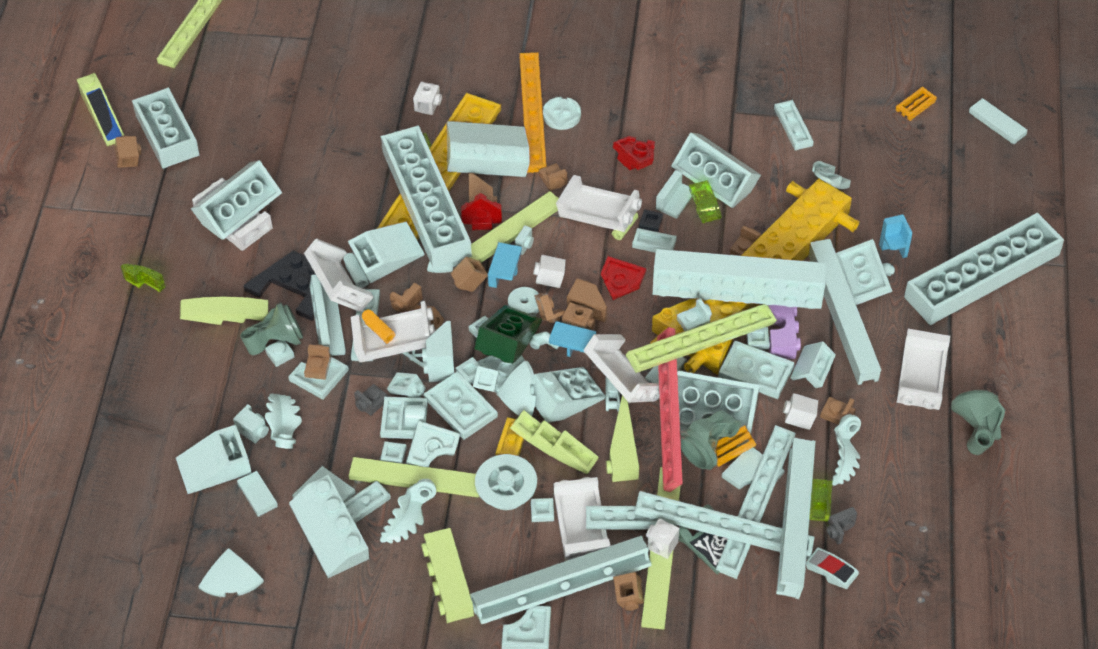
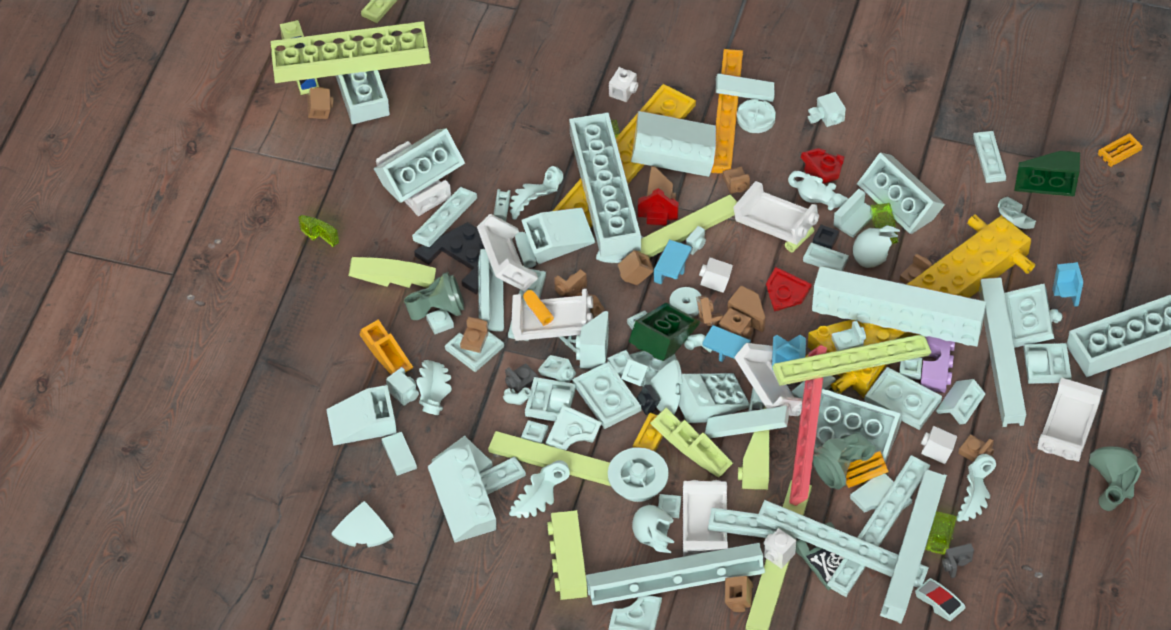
camera: 10 degrees right, 0 degrees up
none -> yellowish green tile [271,22,431,83]
none -> light orange slope [360,319,413,375]
none -> light aqua tile [412,187,477,247]
none -> light aqua bar [493,189,511,222]
none -> light aqua arm [503,387,532,405]
none -> light aqua plant [510,166,563,220]
none -> light aqua helmet [632,505,674,553]
none -> black plate [636,384,661,415]
none -> light aqua tile [705,406,790,439]
none -> light aqua tile [716,74,774,102]
none -> medium azure panel [772,335,806,370]
none -> light aqua animal [788,171,848,211]
none -> light aqua brick [808,92,846,127]
none -> light aqua helmet [853,225,900,268]
none -> dark green slope [1014,151,1080,197]
none -> light aqua plate [1024,343,1071,384]

